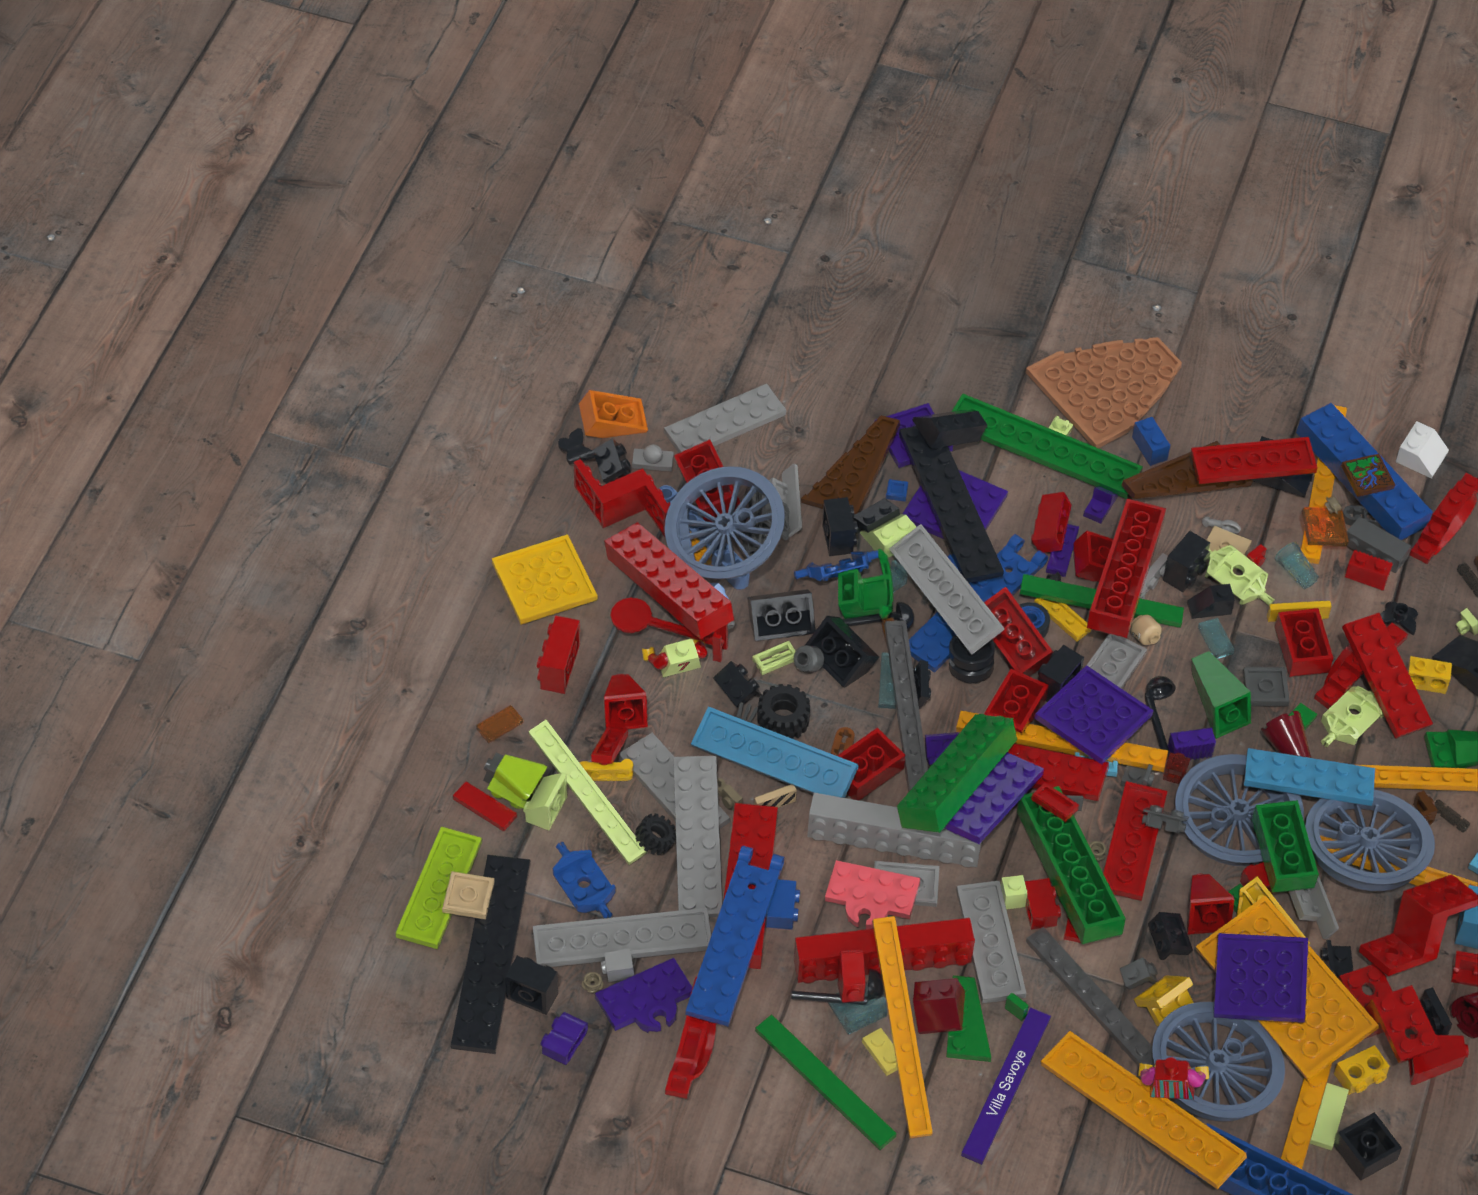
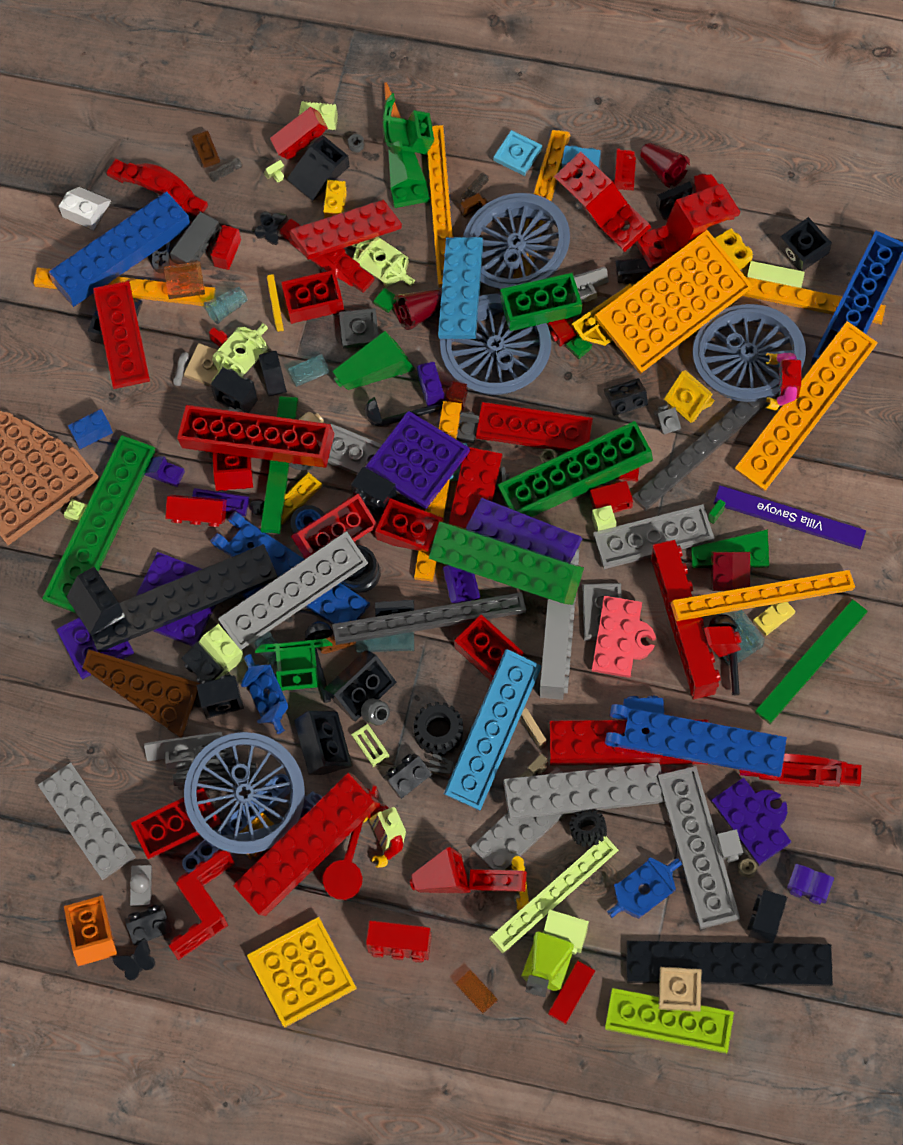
camera: 90 degrees left, 15 degrees up
dark orange beam [831,727,855,756] -> none
blue tile [886,479,908,502] -> none
red tile [1031,782,1079,822] -> none
reddish brown wing [1121,441,1253,499] -> none
dark grey hinge [1142,805,1189,834] -> none
red slope [1187,873,1234,935] -> none
dark purple plate [1214,933,1308,1023] -> none
dark tan plate [1324,495,1343,514] -> none
reddish brown tile [1341,454,1395,497] -> none

